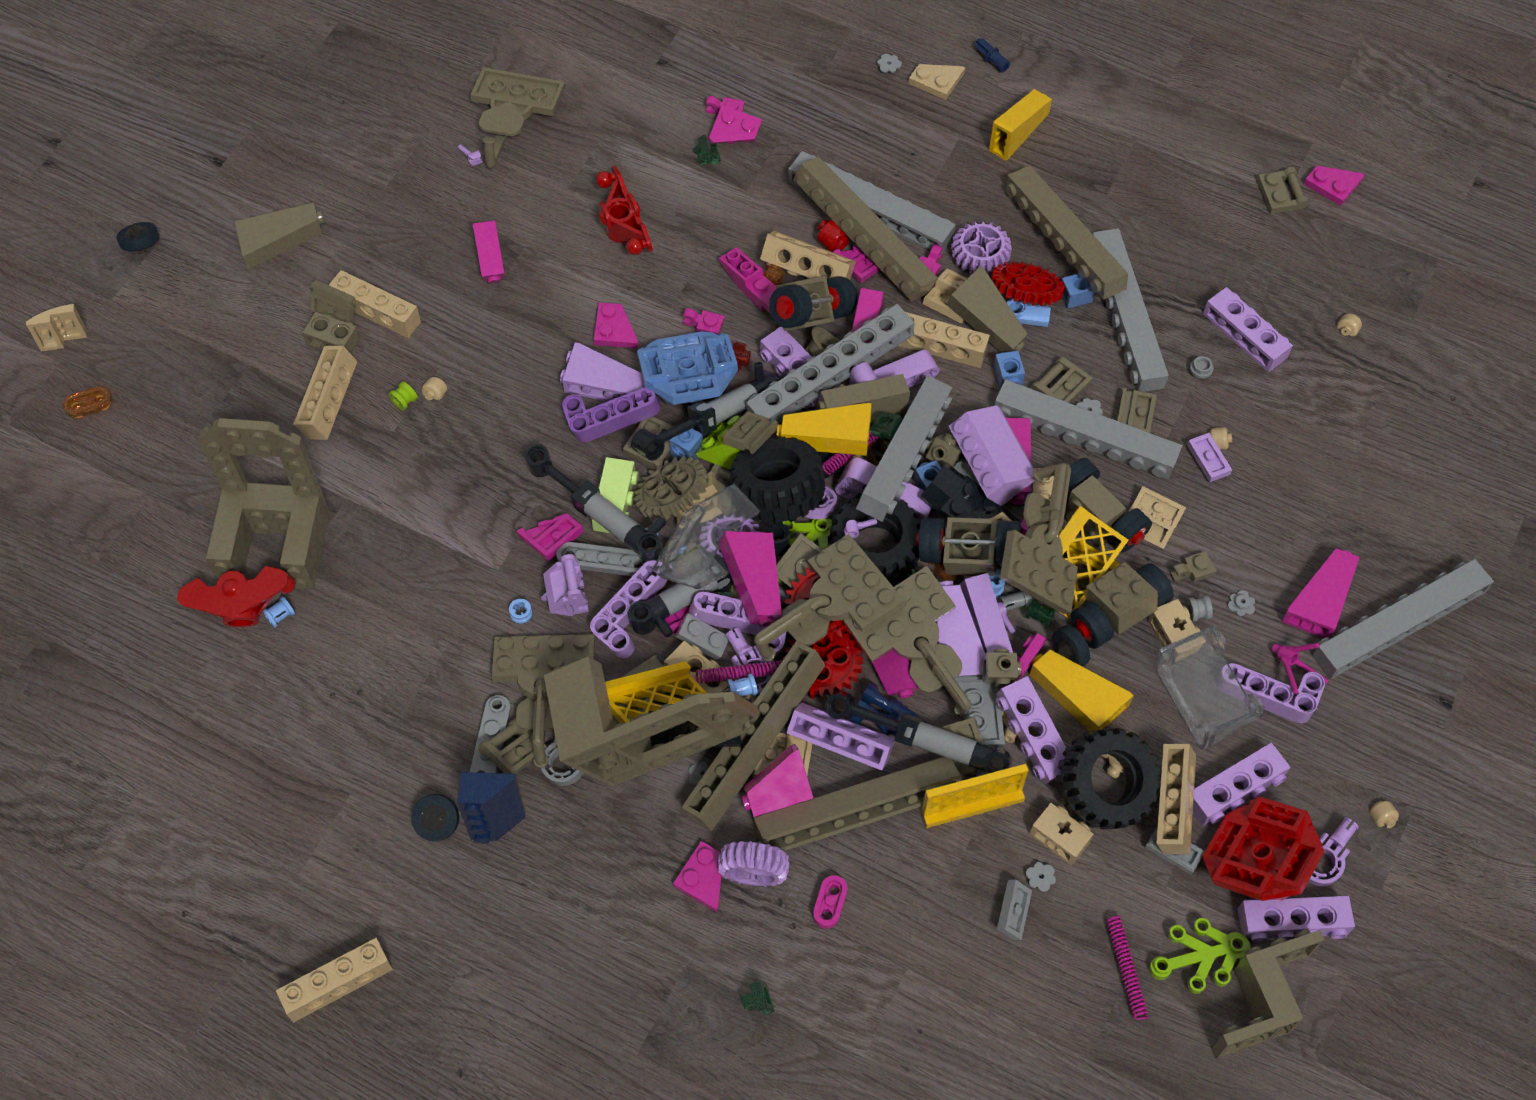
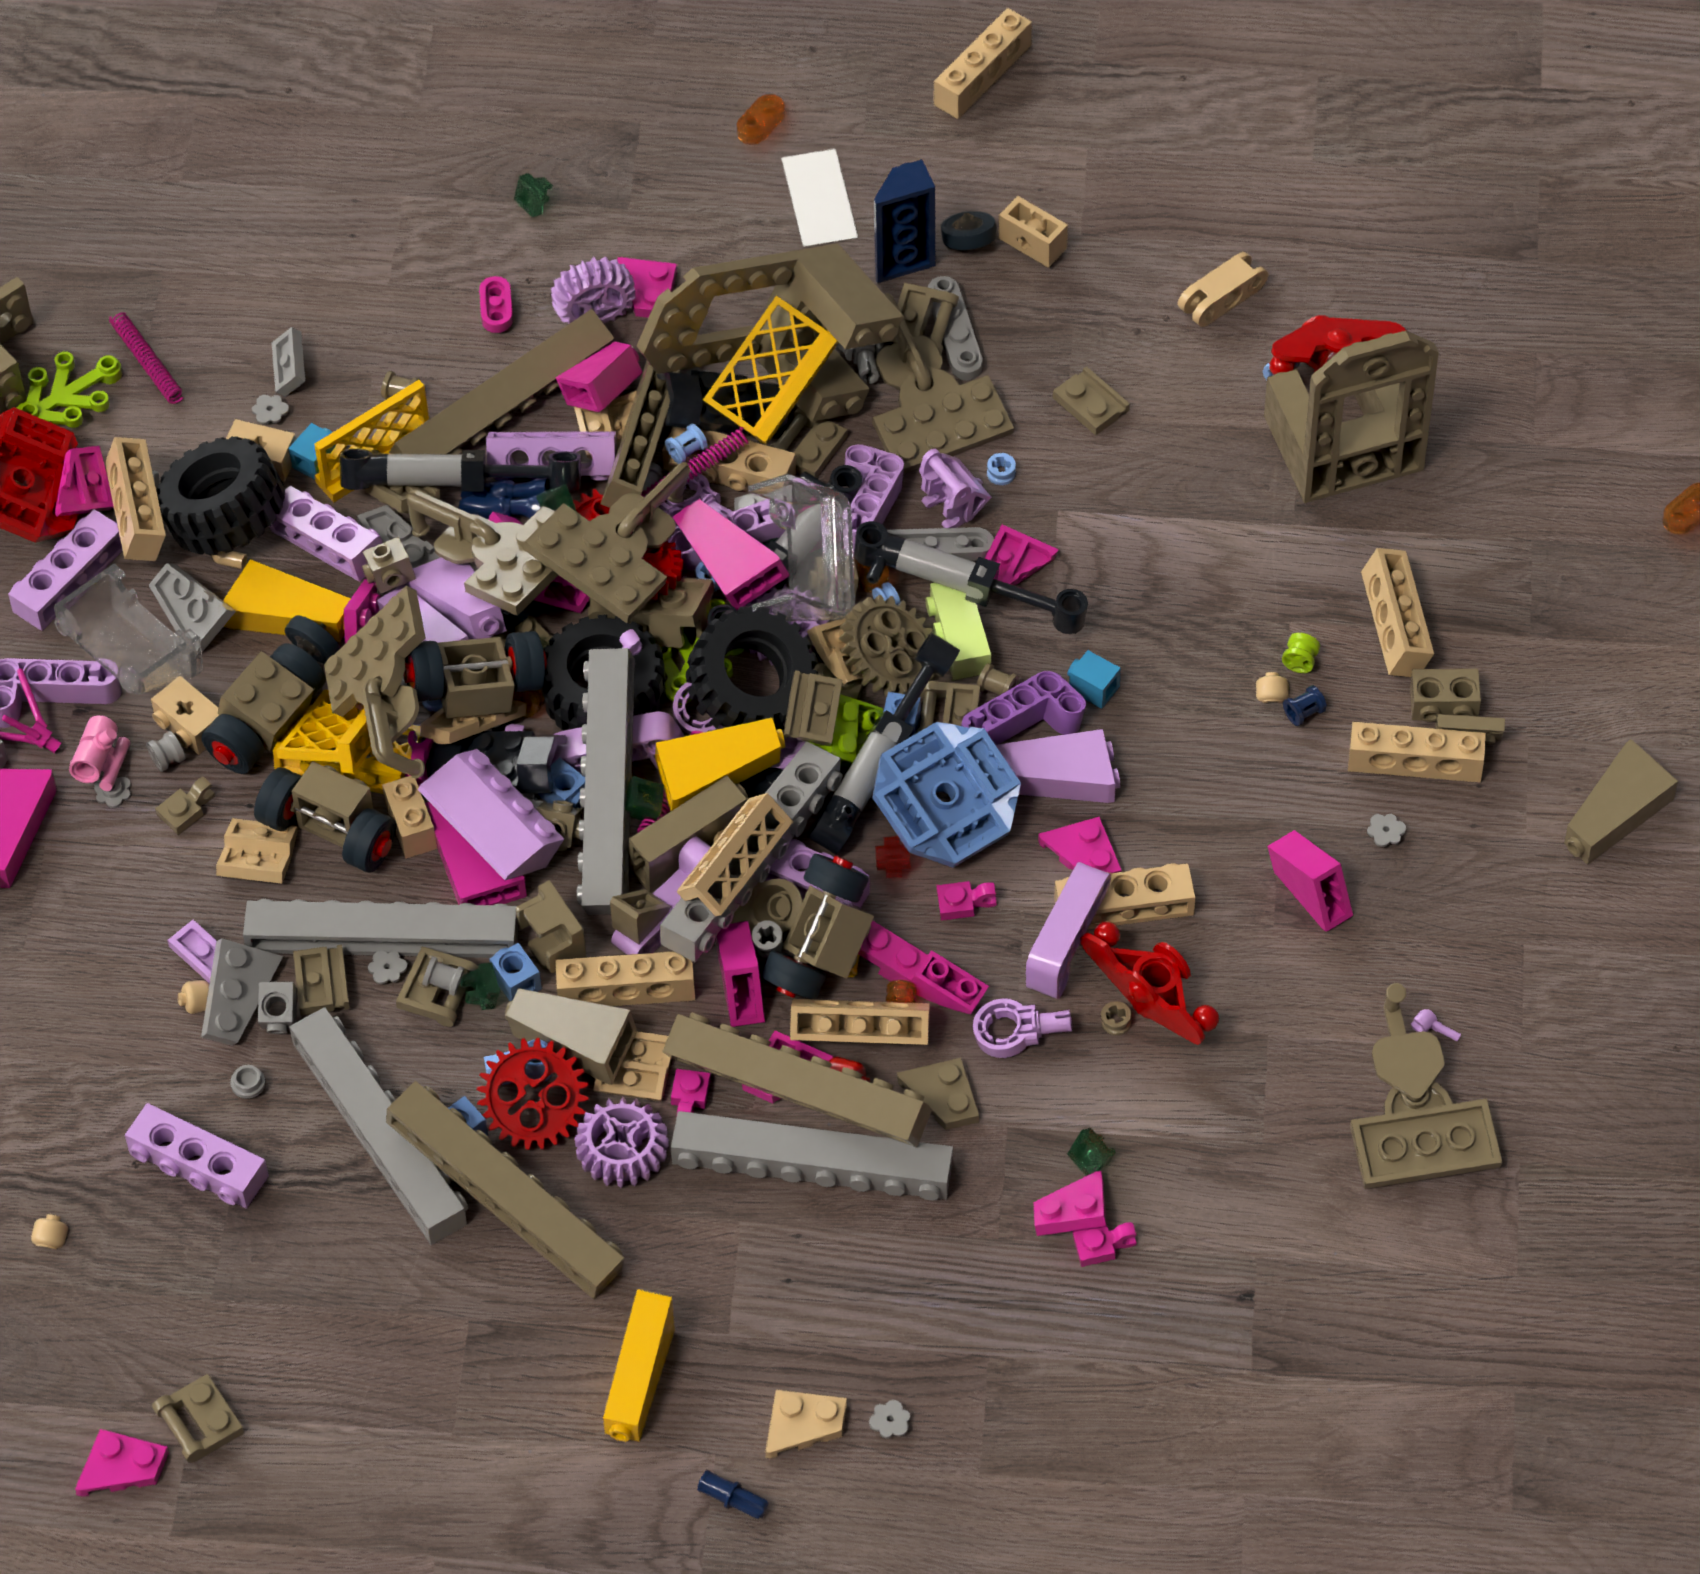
camera: 160 degrees right, 5 degrees down
none -> dark pink wing [55,446,114,517]
none -> bright pink pin [69,715,130,791]
none -> light grey wing [149,563,236,656]
none -> light grey wing [201,938,283,1046]
none -> light grey brick [258,982,297,1034]
none -> dark azure brick [288,423,336,480]
none -> dark tan bush [381,371,421,405]
none -> light grey bush [422,956,465,996]
none -> clear green tile [460,962,500,1010]
none -> dark tan panel [515,880,587,973]
none -> clear green tile [536,483,578,513]
none -> dark tan slope [610,889,671,944]
none -> tan fence [676,793,793,917]
none -> clear orange plate [736,94,785,145]
none -> light grey bush [752,920,784,958]
none -> white sticker [782,149,858,247]
none -> dark tan wing [897,1058,979,1130]
none -> lavender pin [973,999,1072,1058]
none -> dark tan bush [977,663,1019,695]
none -> tan brick [999,196,1068,268]
none -> lavender beam [1026,862,1111,999]
none -> dark tan plate [1053,366,1130,436]
none -> tan brick [1054,863,1195,929]
none -> dark azure brick [1067,650,1121,709]
none -> dark tan bush [1101,1001,1132,1035]
none -> tan piece [1178,252,1268,327]
none -> dark blue bush [1283,685,1327,726]
none -> light grey plant [1367,814,1406,847]

